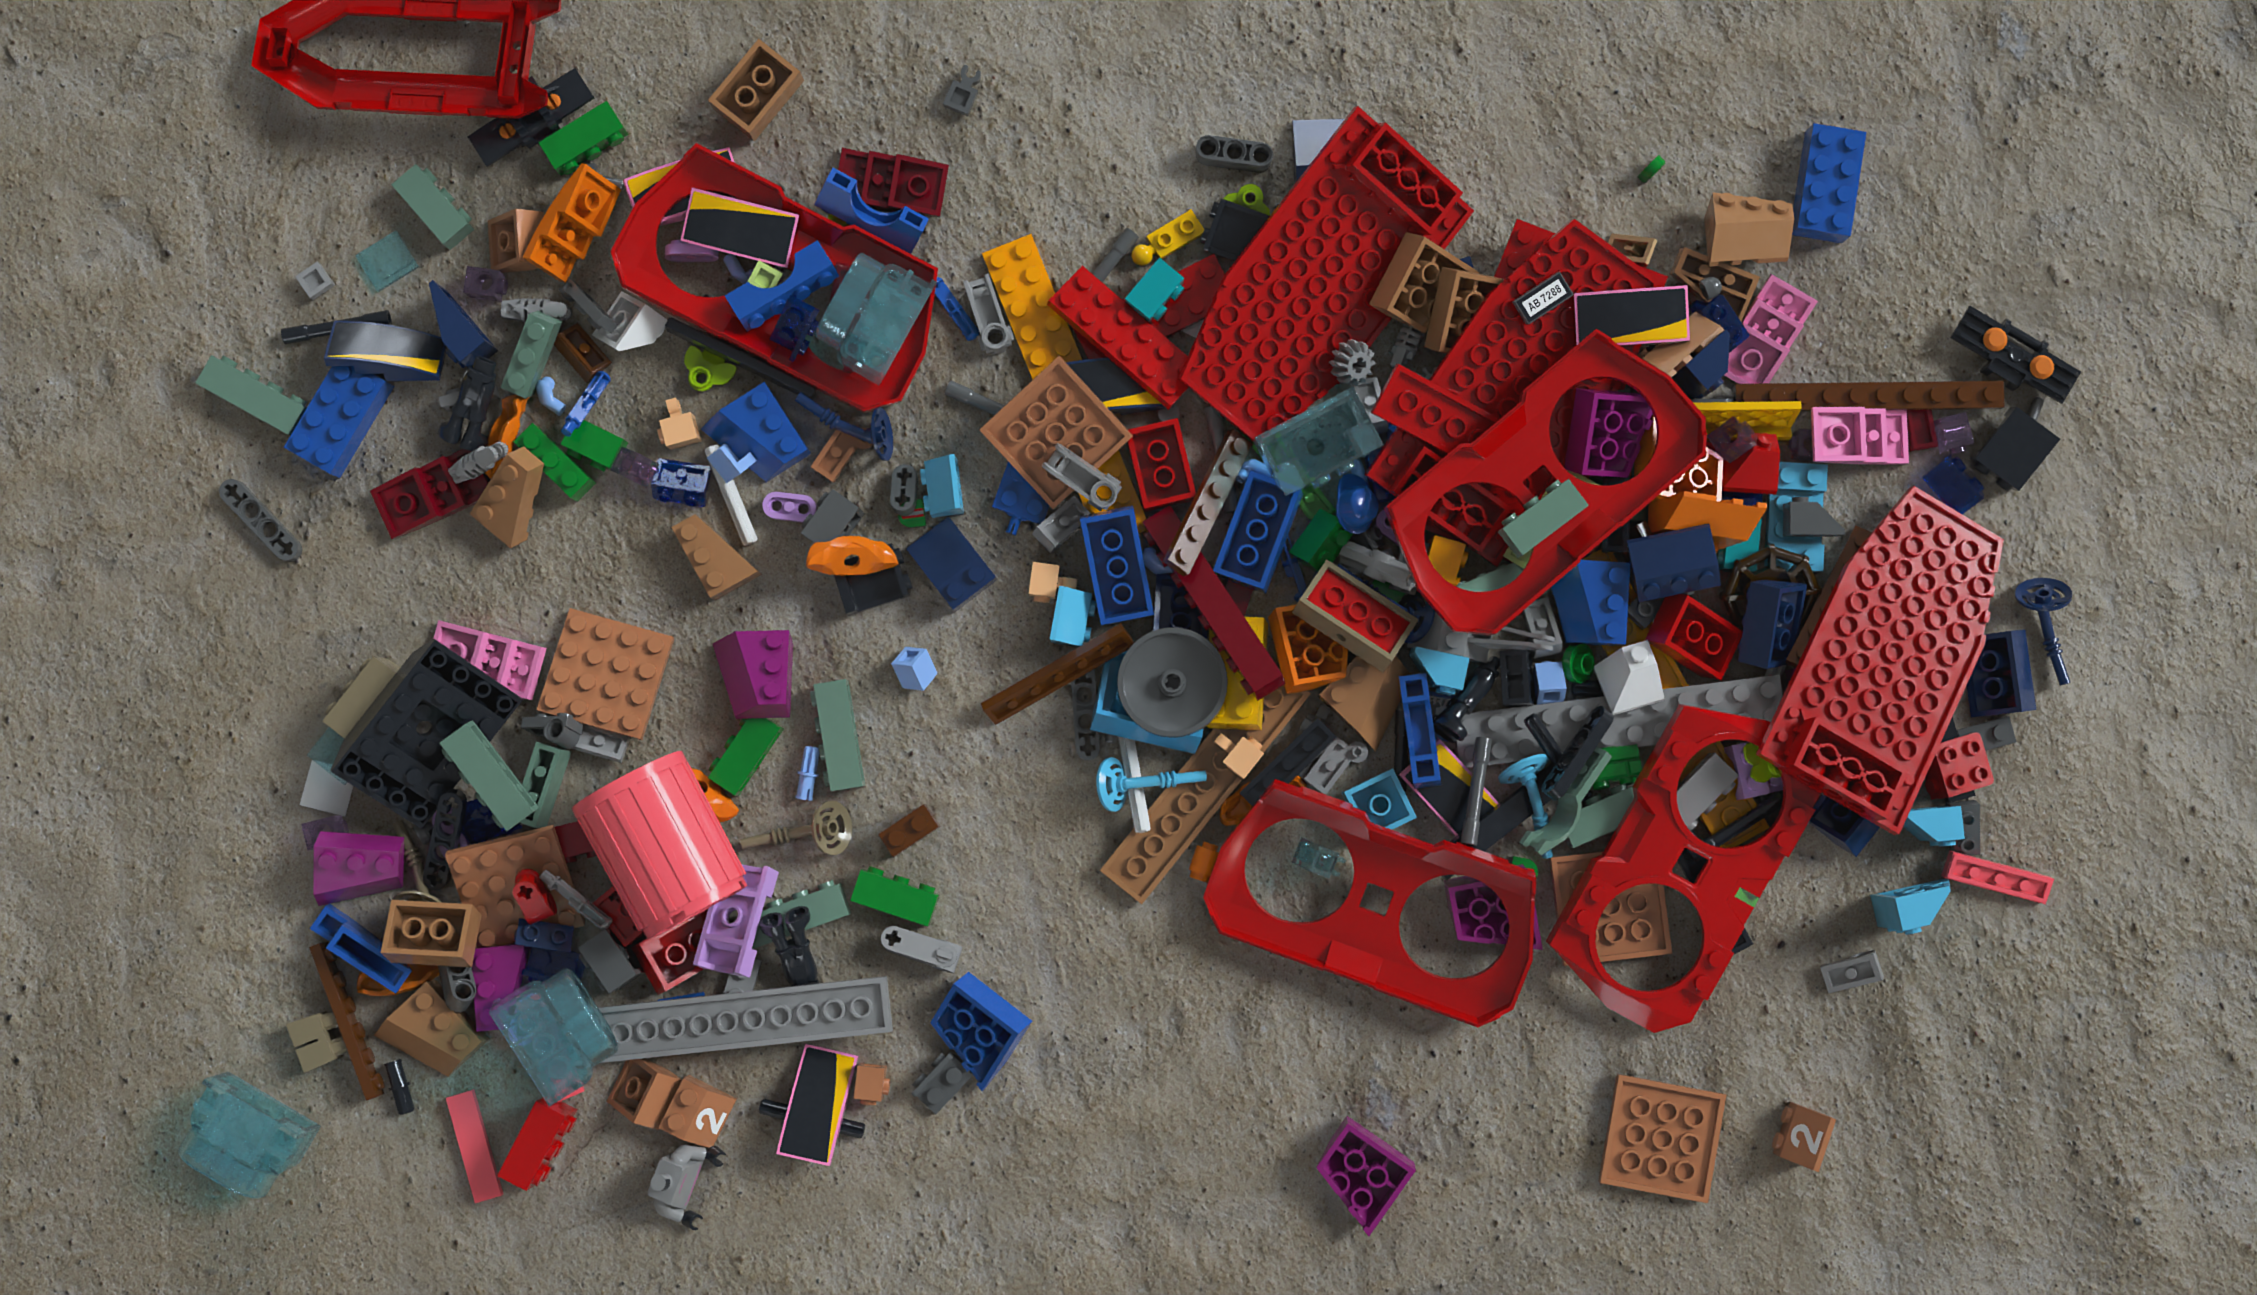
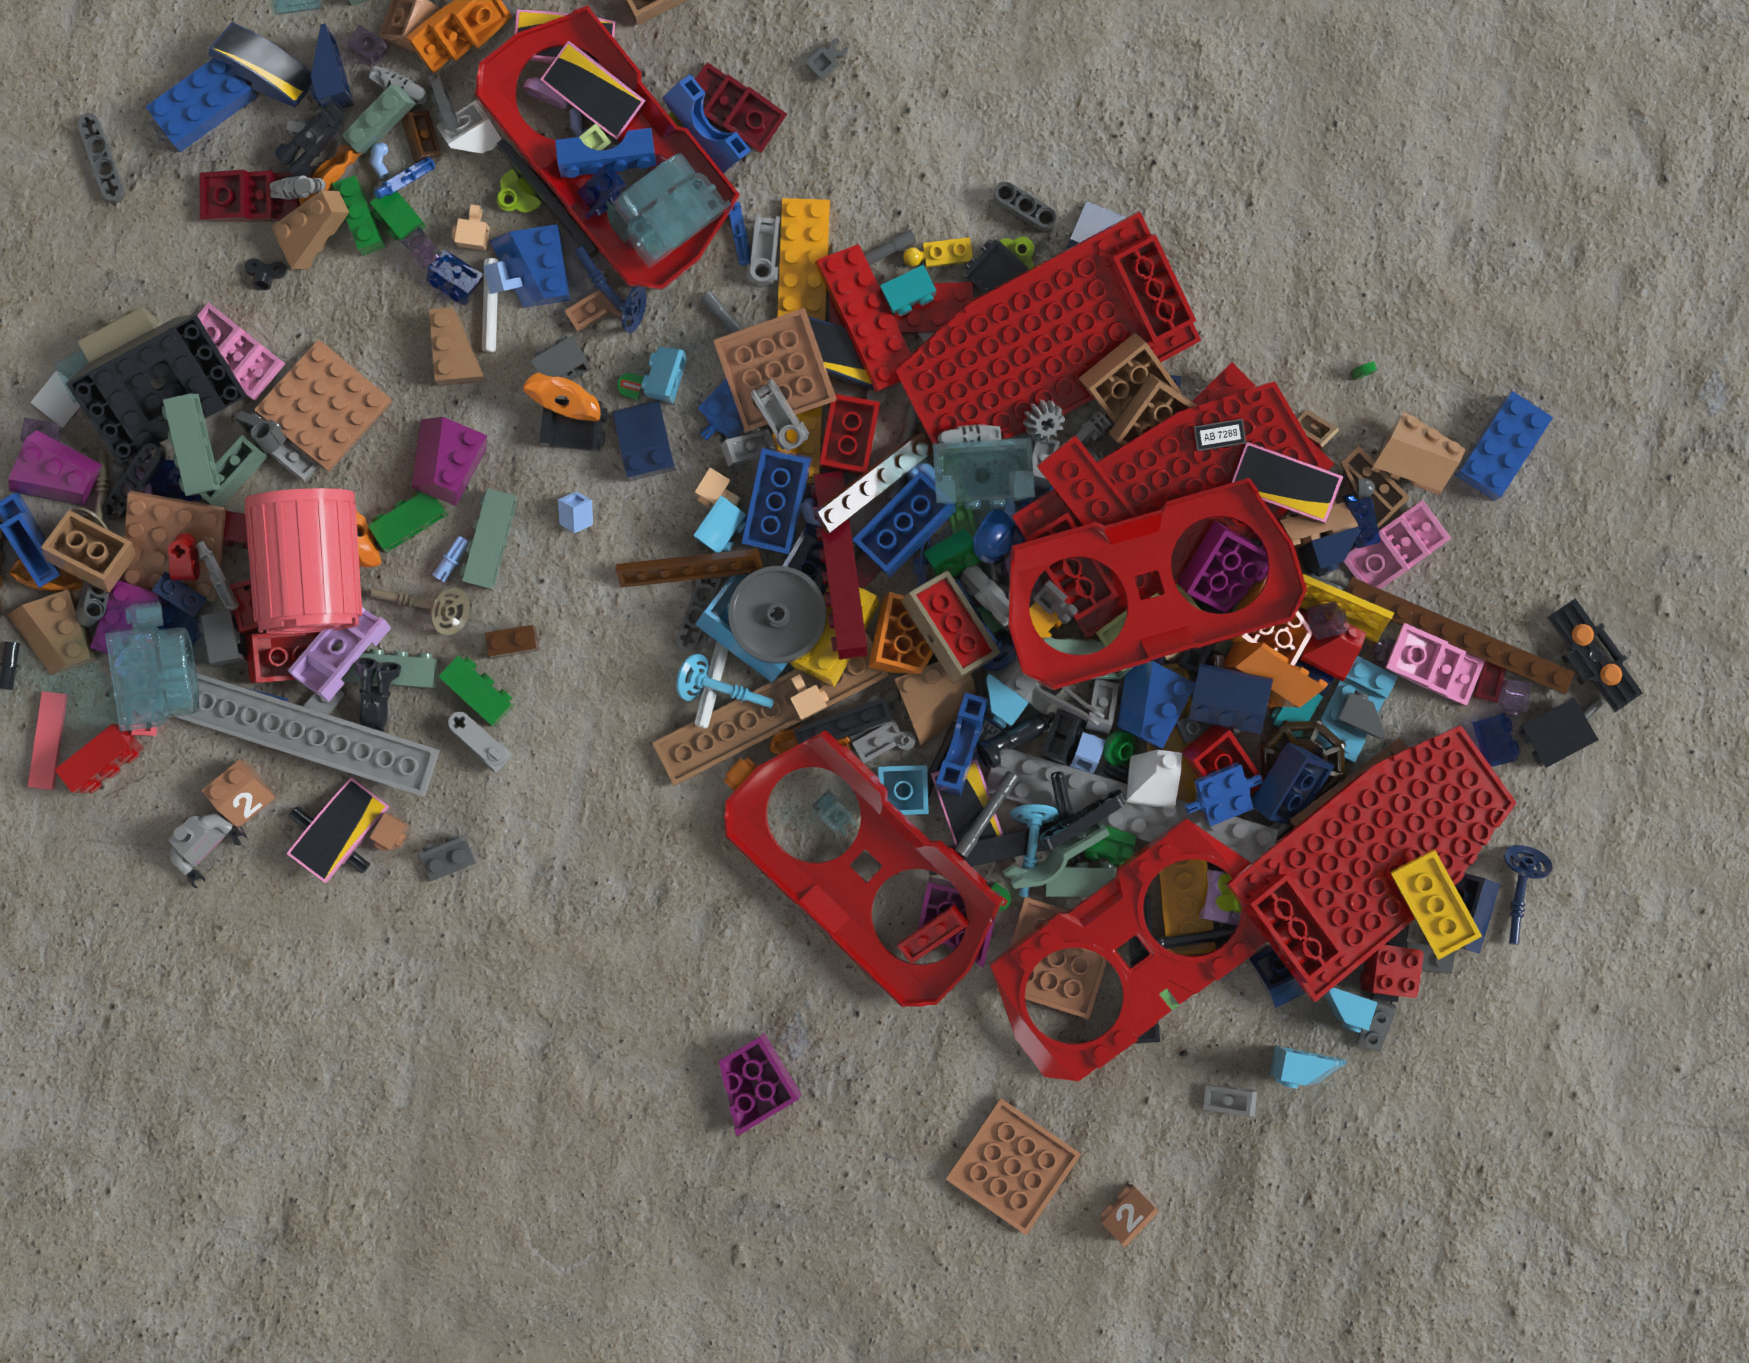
camera: 25 degrees right, 0 degrees up
sand green brick [195,355,307,436] -> none
black piece [281,310,392,344] -> none
nougat slope [606,1058,682,1130] -> none
lavender plate [762,492,817,523] -> none
dark grey beam [890,464,918,516] -> none
blue wedge [930,972,1032,1091] -> none
sand green brick [1498,479,1589,558] -> none
light grey brick [1677,753,1739,831] -> none
coral tile [1941,851,2054,905] -> none
none -> clear light blue brick [125,599,163,629]
none -> black piece [245,258,287,290]
none -> red tile [896,904,969,964]
none -> light grey hinge [938,424,1001,448]
none -> dark grey plate [1033,580,1078,624]
none -> blue plate [1184,762,1262,827]
none -> yellow plate [1390,849,1482,960]

